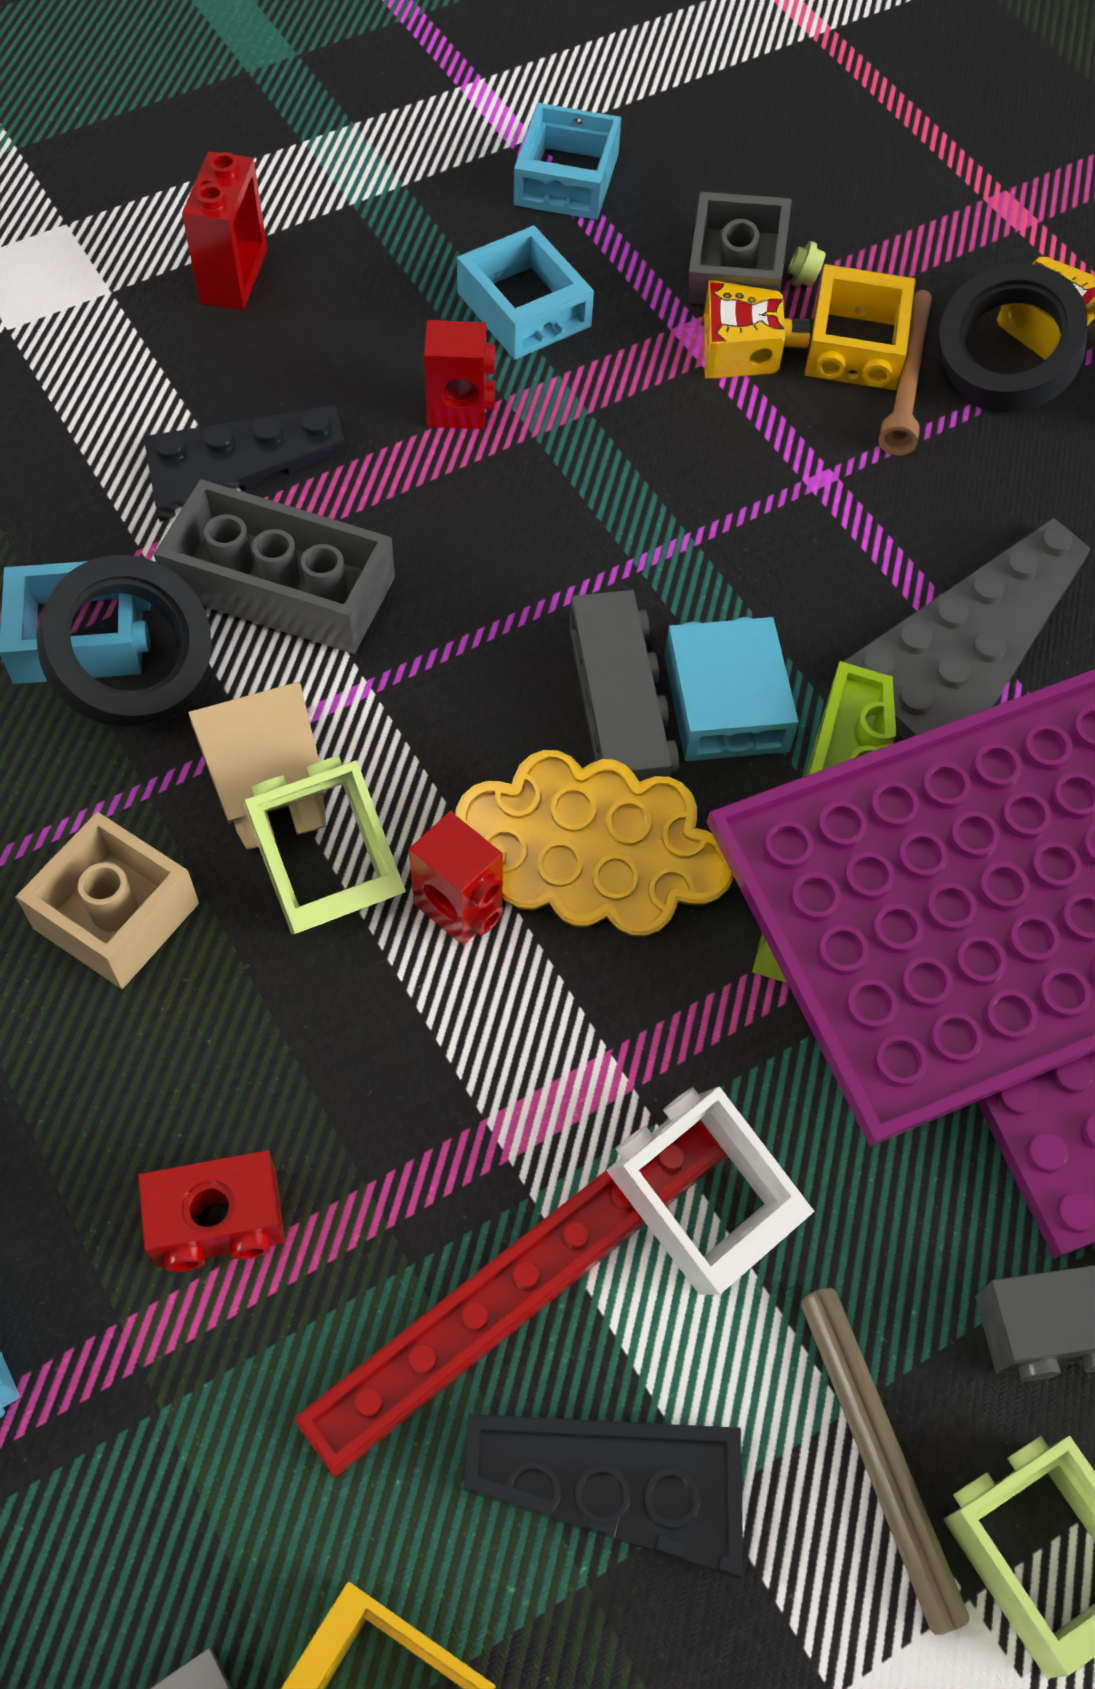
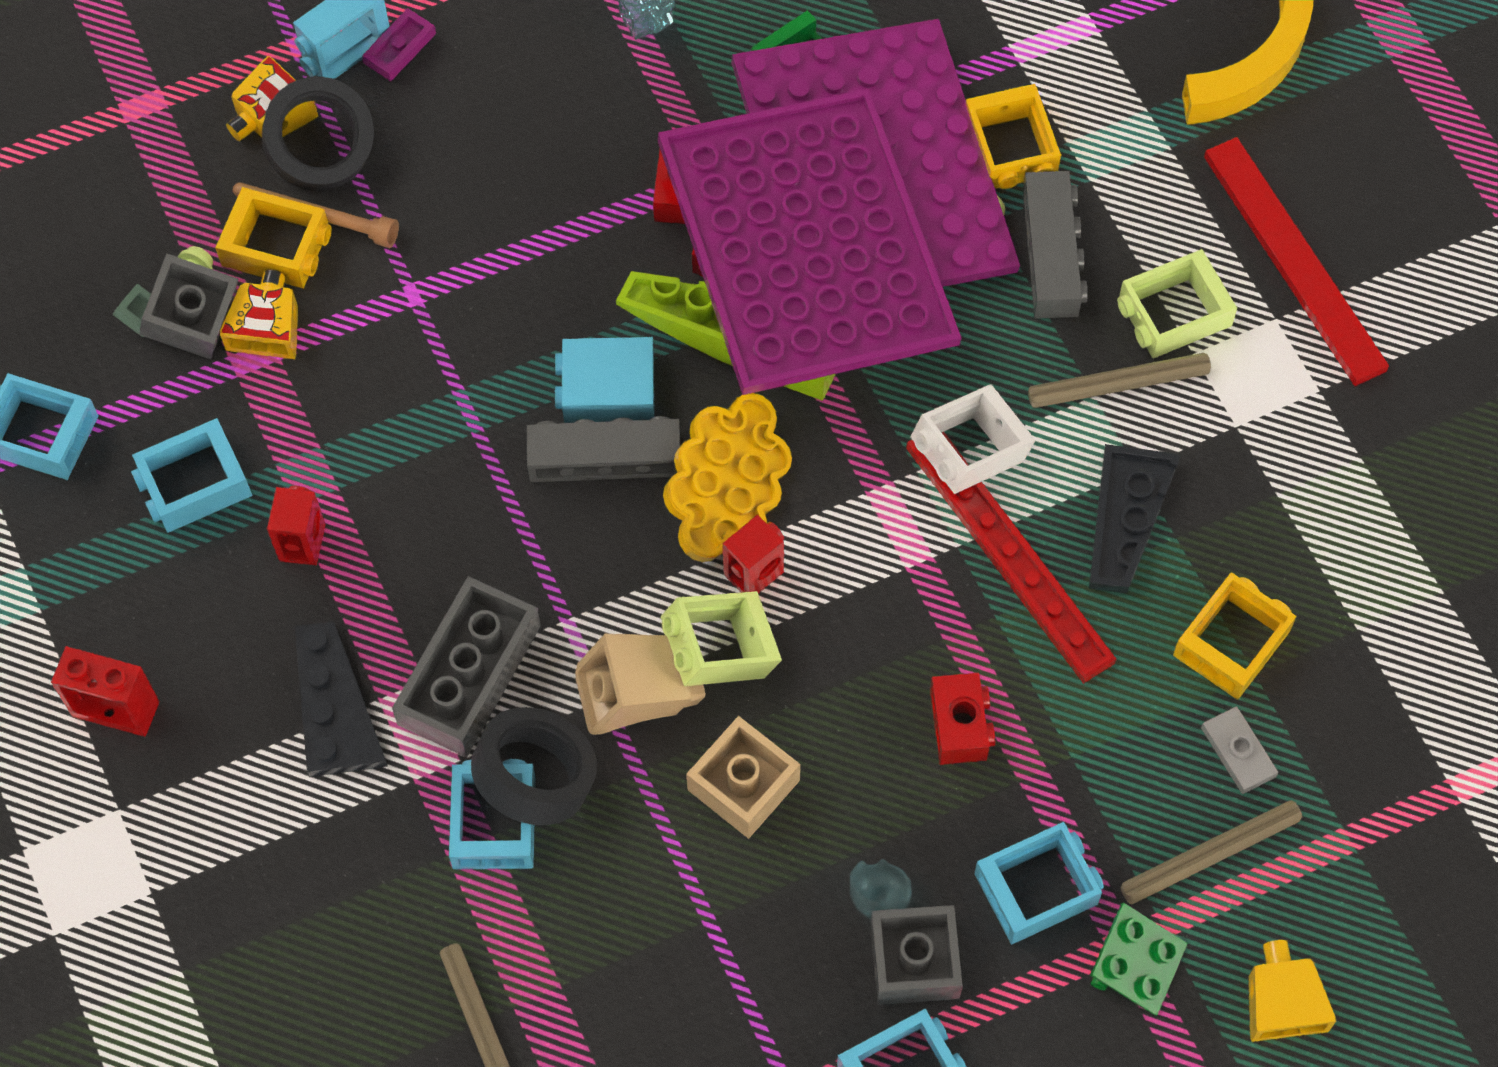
camera: 80 degrees left, 5 degrees up
dark grey wing [843,518,1091,740] -> none

